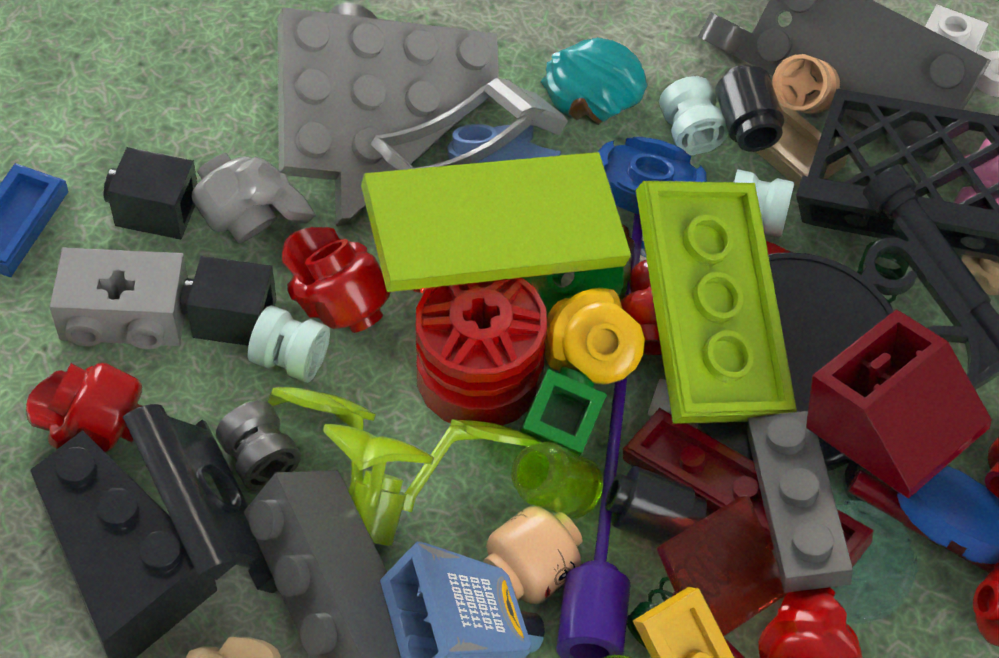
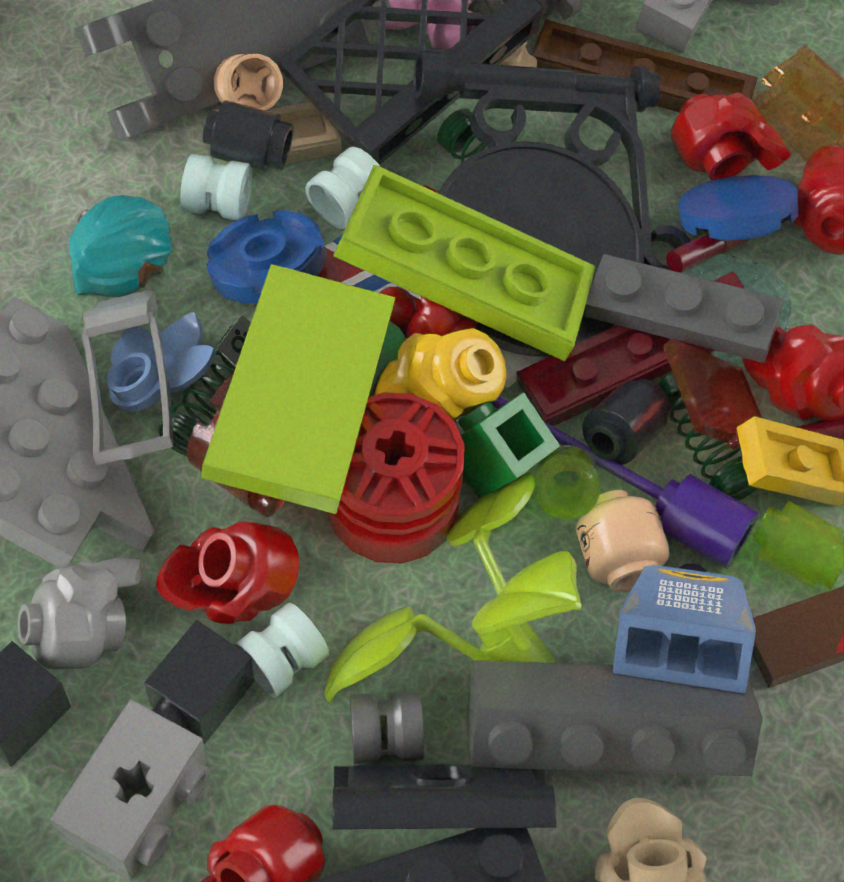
camera: 65 degrees left, 5 degrees up
dark red slope [806,309,992,499] -> none

